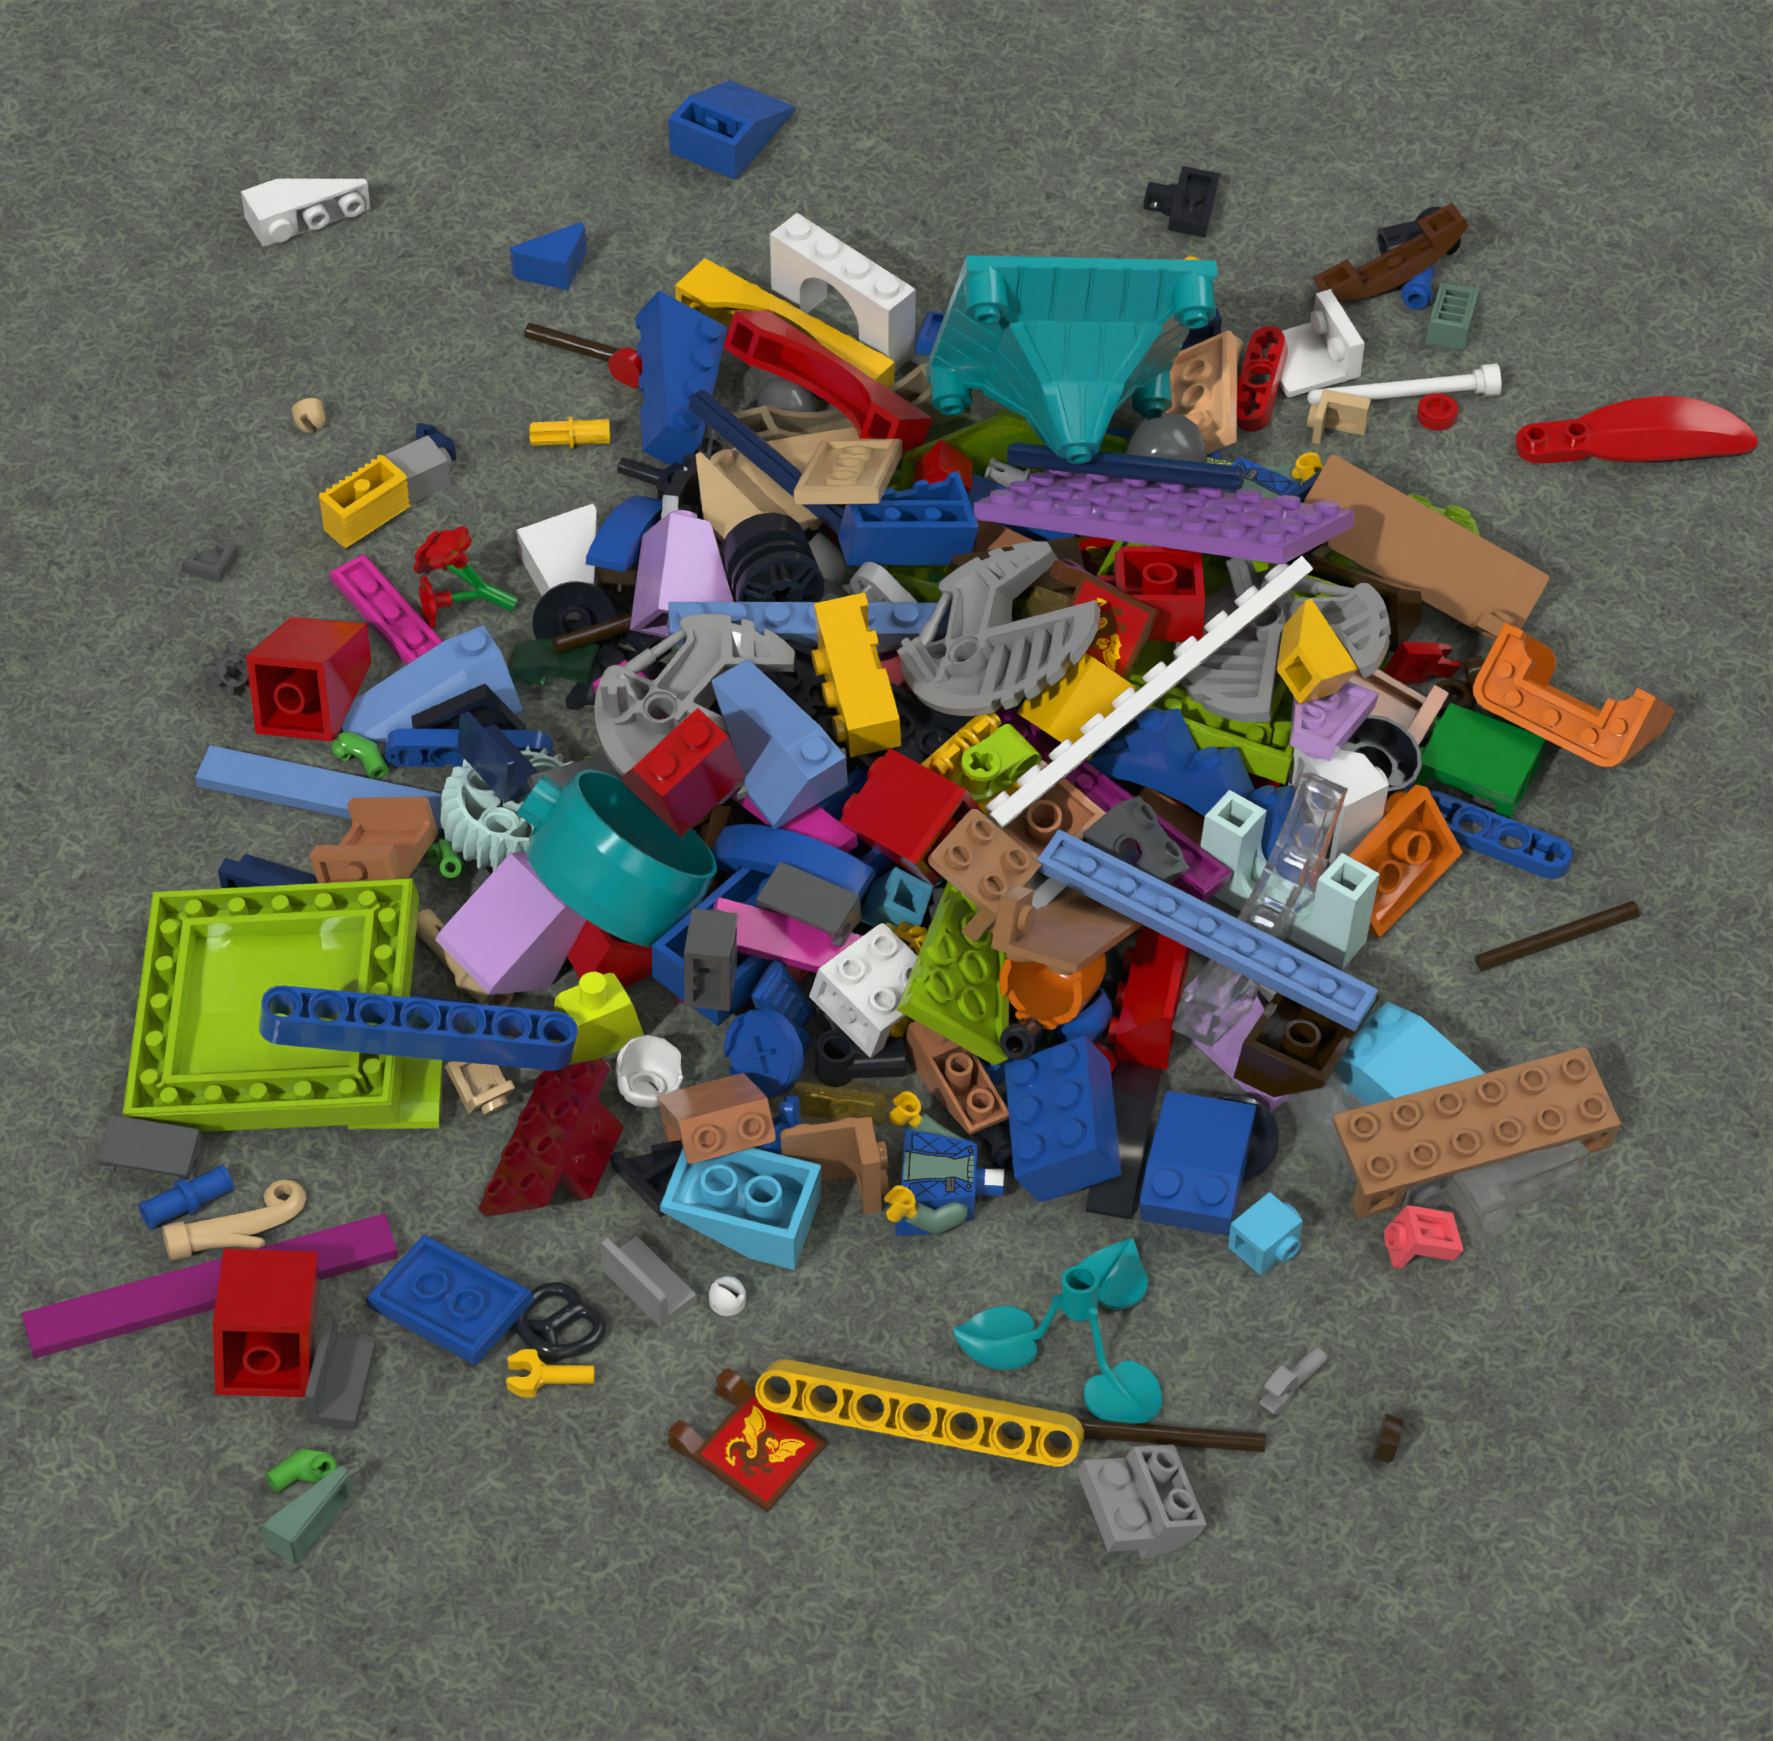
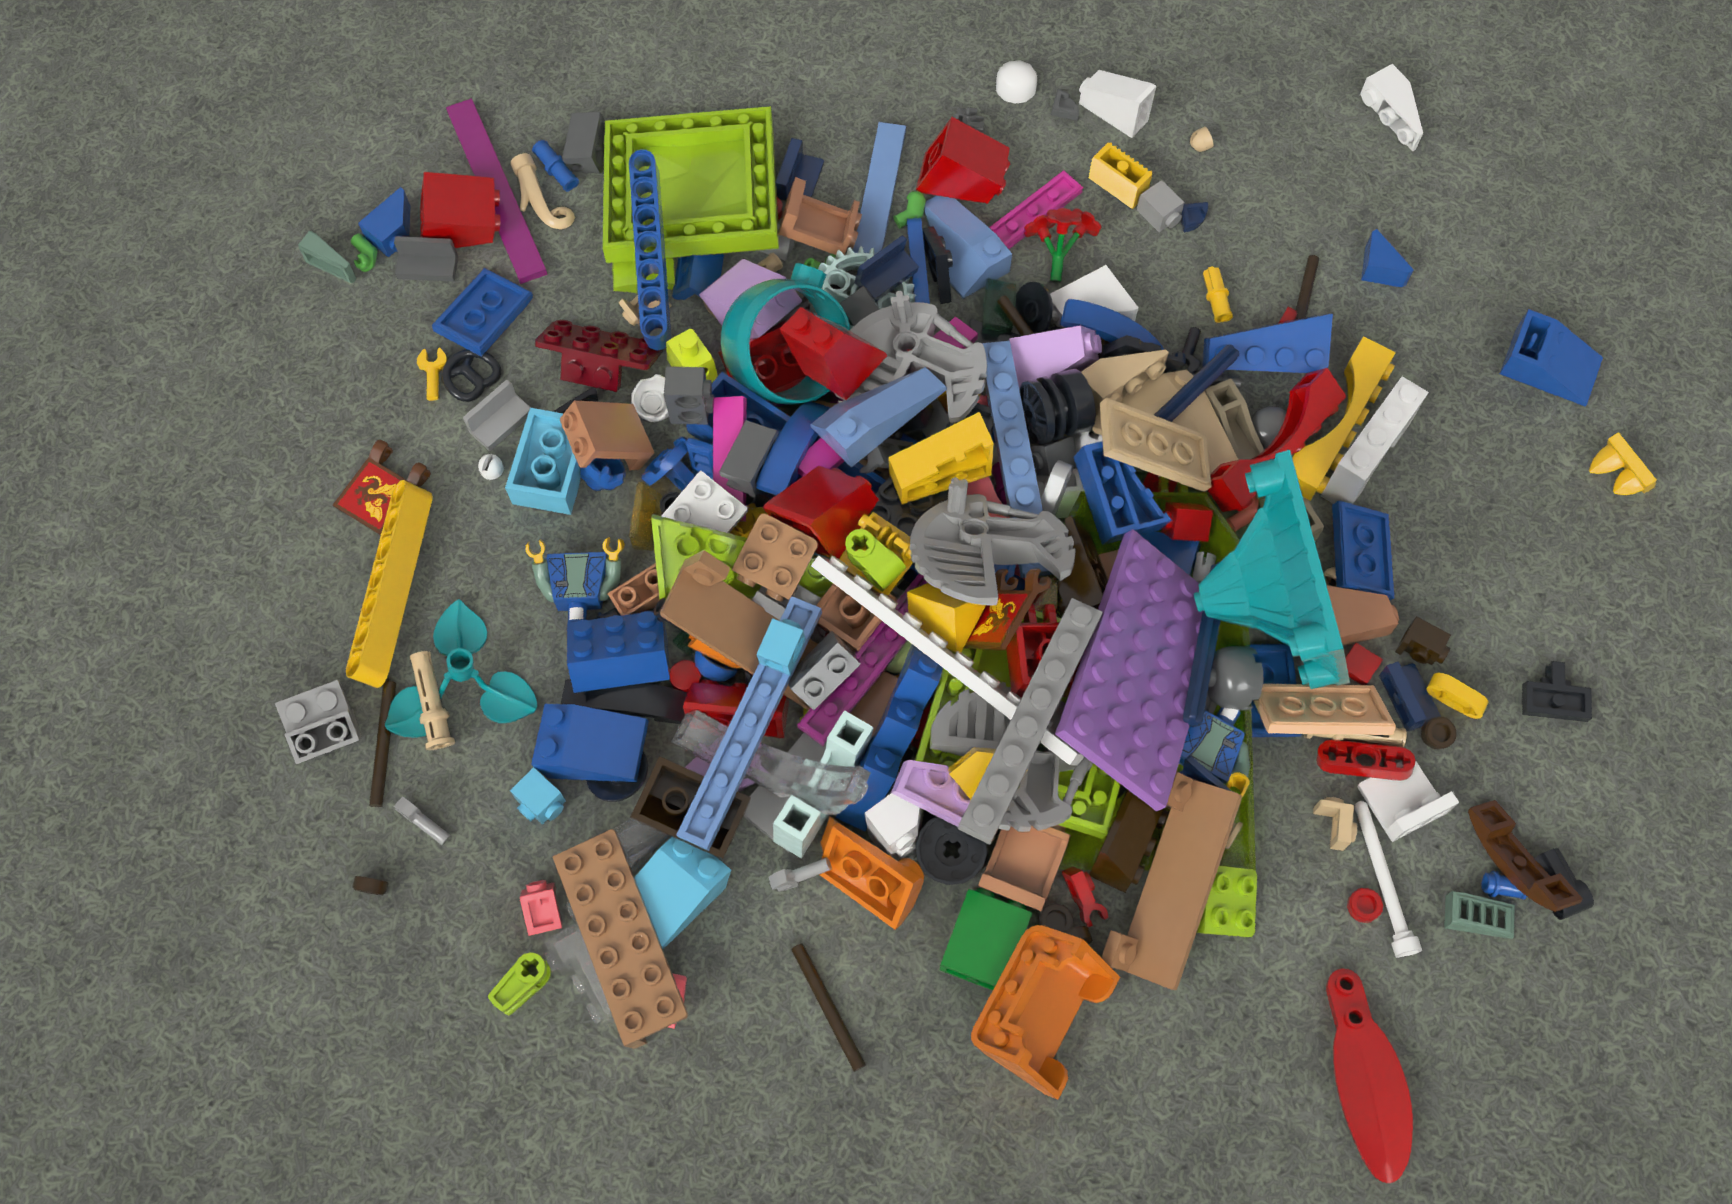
camera: 85 degrees right, 15 degrees up
medium nougat bracket [780,1117,889,1214] -> none
blue beam [1429,790,1572,879] -> none
none -> blue slope [358,187,411,257]
none -> tan pin [410,651,455,750]
none -> lime piece [488,952,551,1016]
none -> medium azure brick [756,618,806,675]
none -> light grey bar [768,857,832,892]
none -> light grey plate [958,598,1103,844]
none -> white hair [996,60,1037,104]
none -> white slope [1079,70,1156,138]
none -> dark brown tile [1421,716,1456,749]
none -> yellow tile [1589,432,1657,495]

